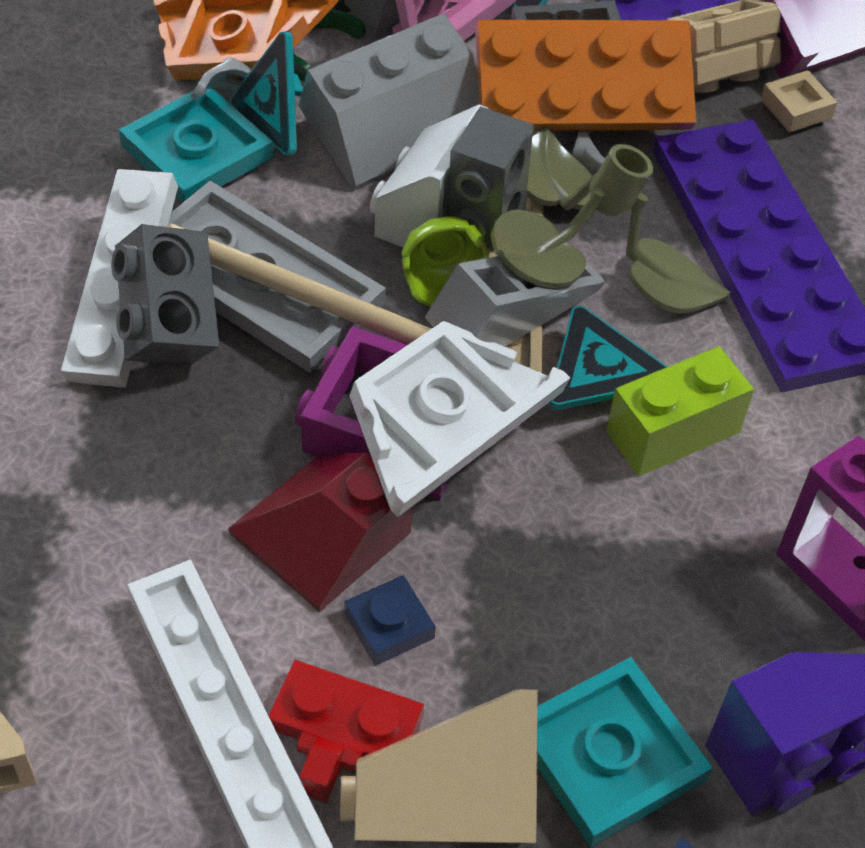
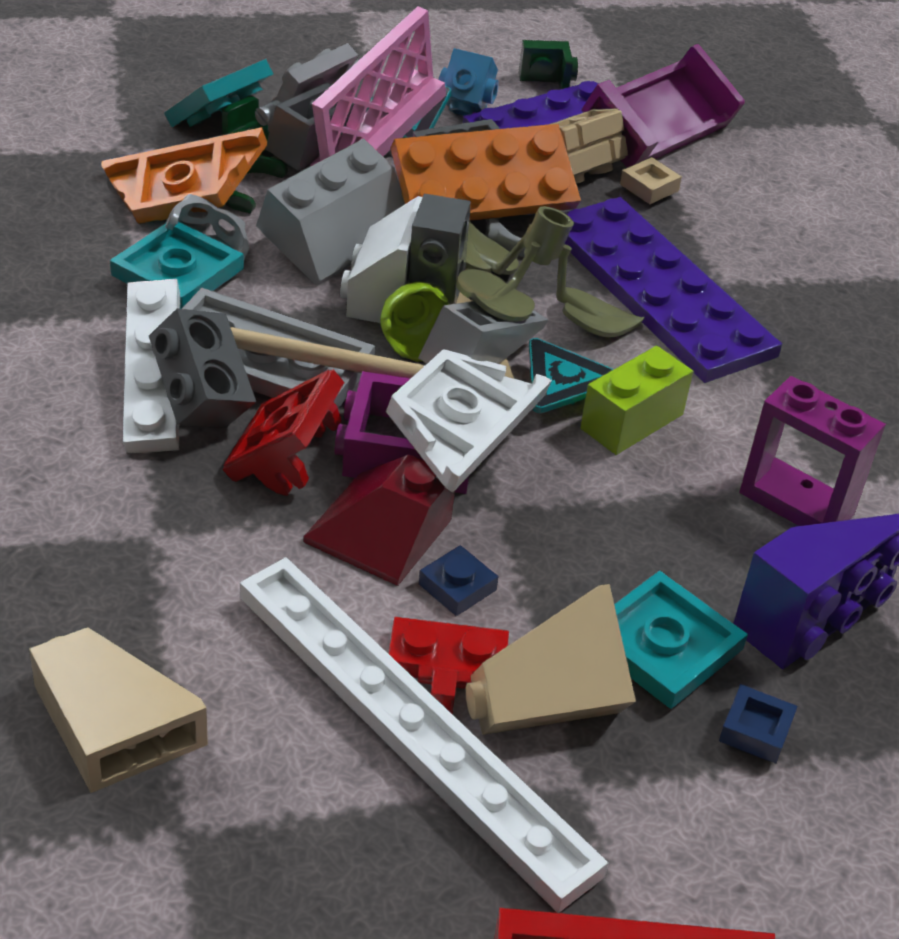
camera: 15 degrees left, 10 degrees down
piece [230,31,303,155] -> none
none -> red piece [222,369,345,496]

